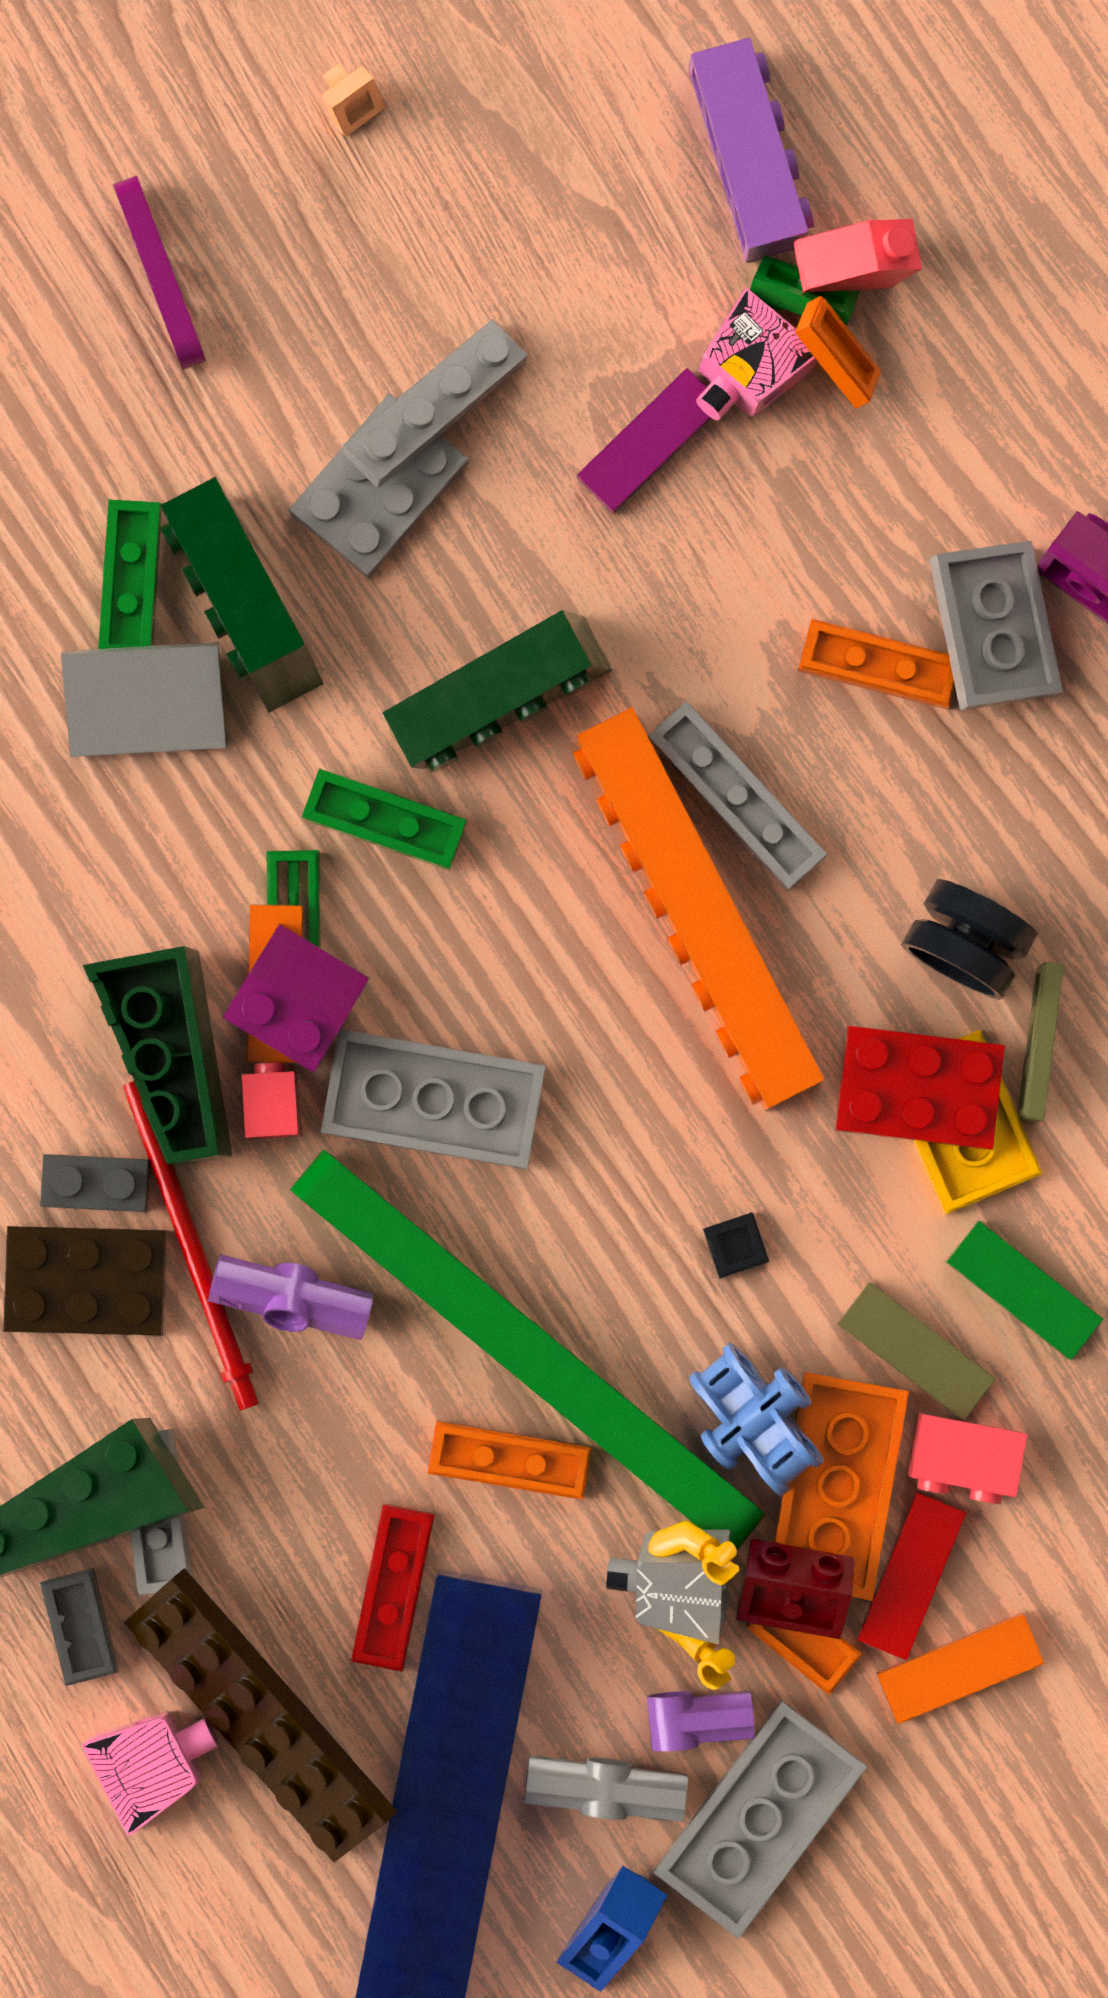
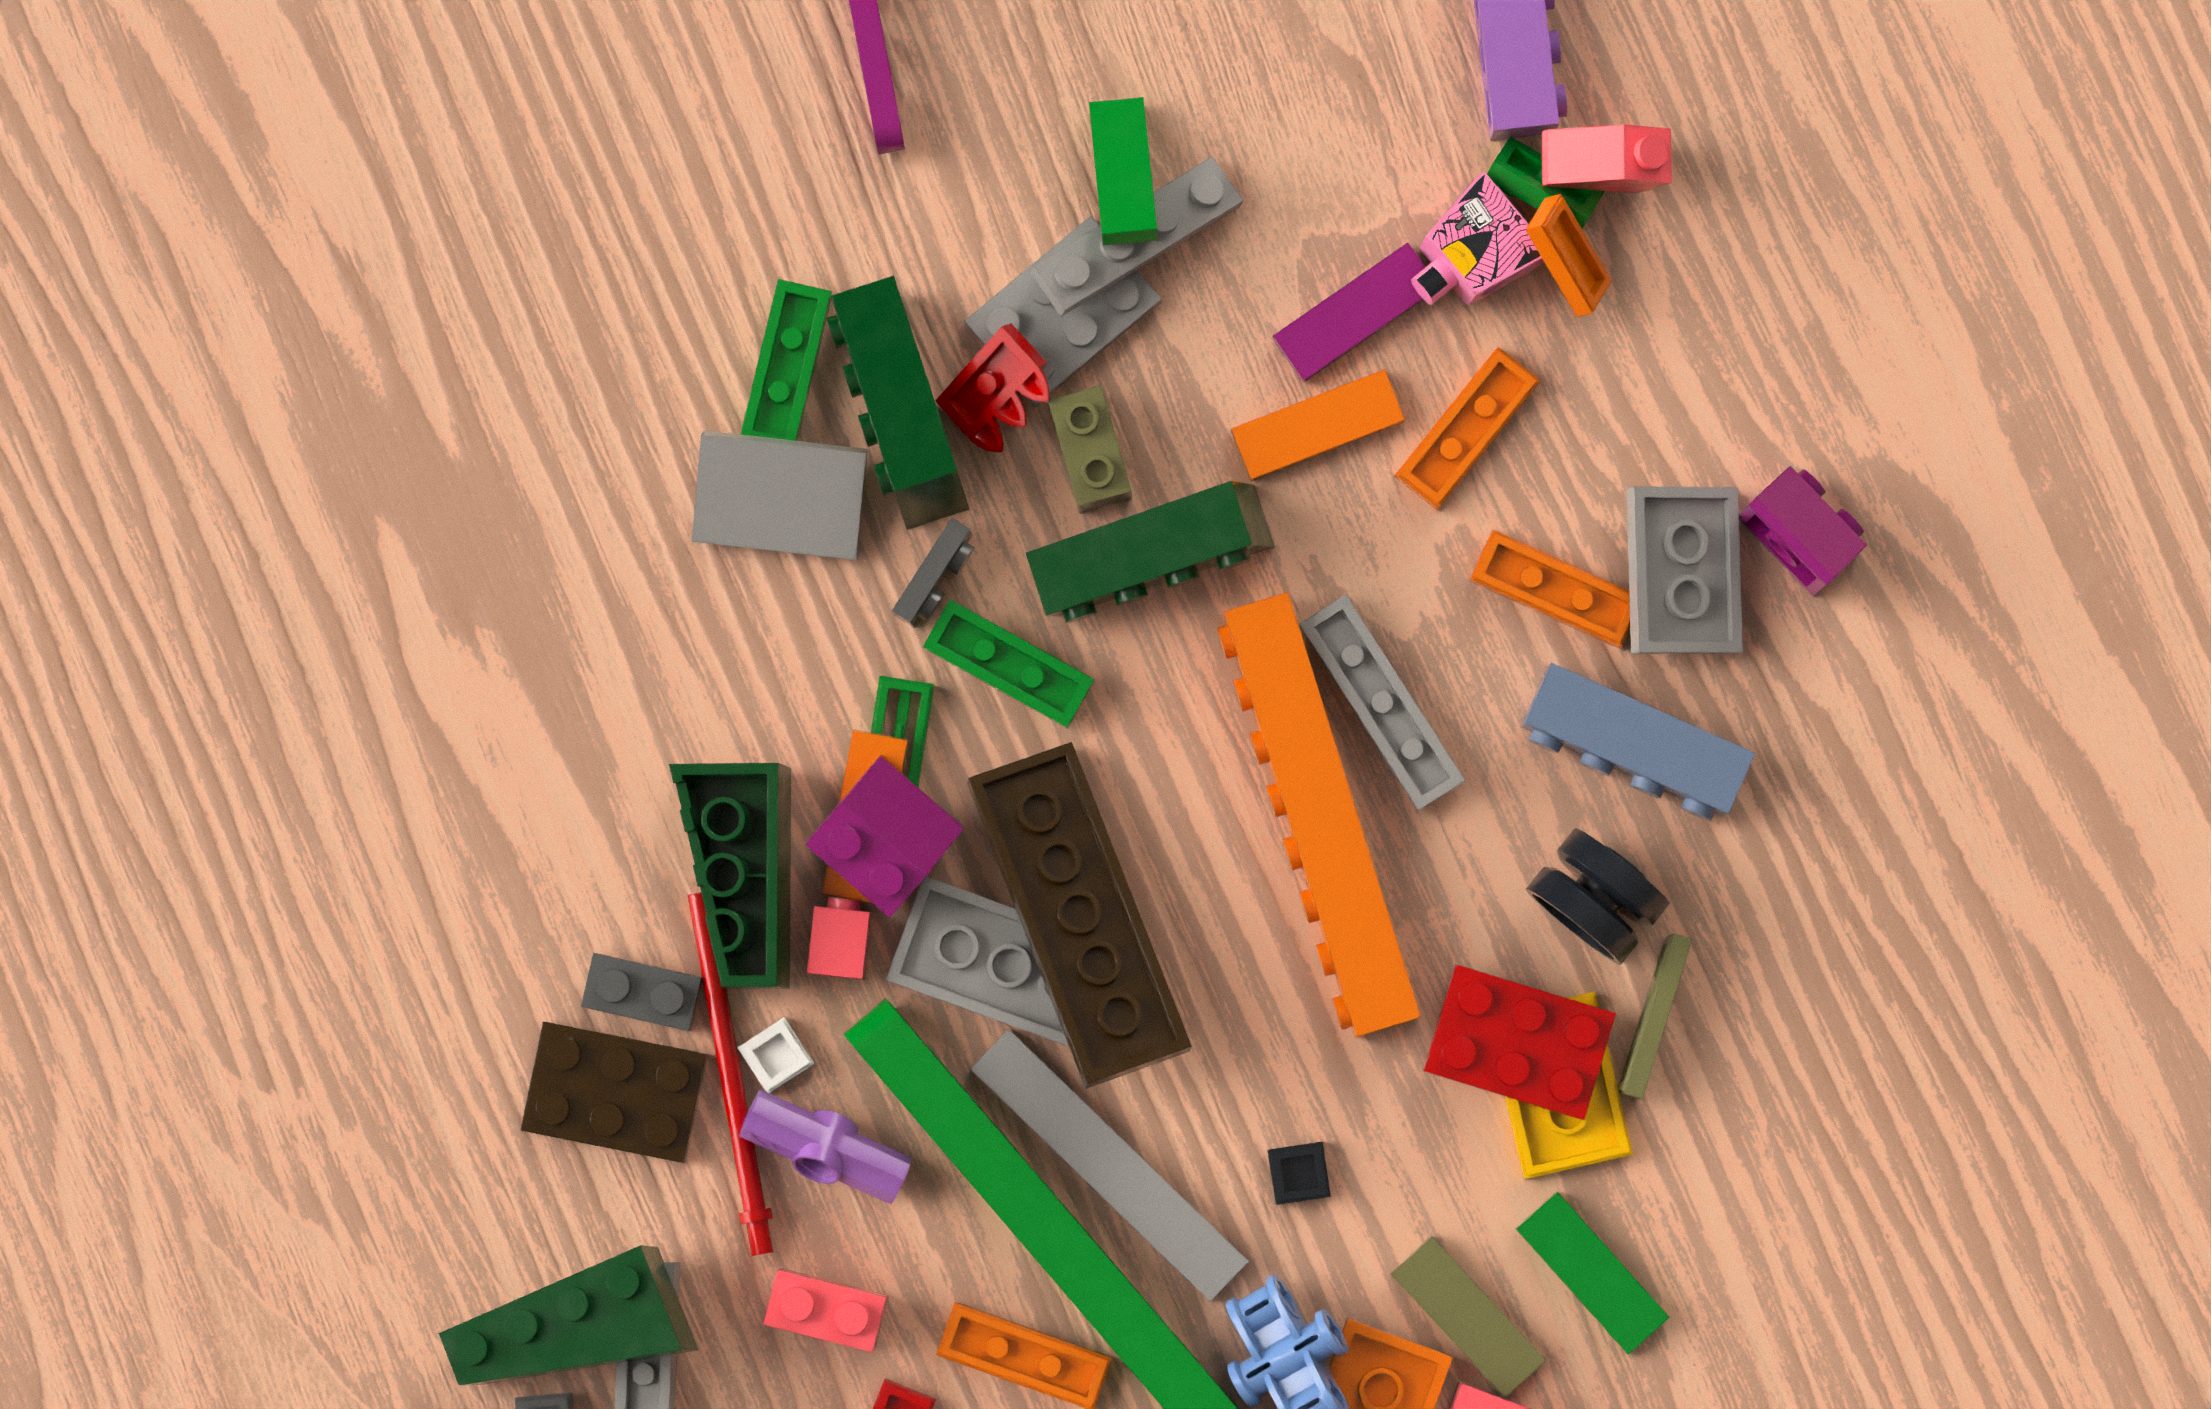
camera: 15 degrees right, 0 degrees up
none -> white tile [738,1017,815,1094]
none -> coral brick [763,1268,889,1352]
none -> dark grey plate [892,518,975,627]
none -> red plate [935,323,1050,453]
none -> dark brown plate [967,742,1192,1089]
none -> light grey tile [970,1029,1249,1302]
none -> olive brick [1048,385,1132,514]
none -> green tile [1089,97,1158,246]
none -> orange tile [1231,369,1405,482]
none -> orange tile [1394,347,1541,511]
none -> sand blue brick [1521,662,1755,821]

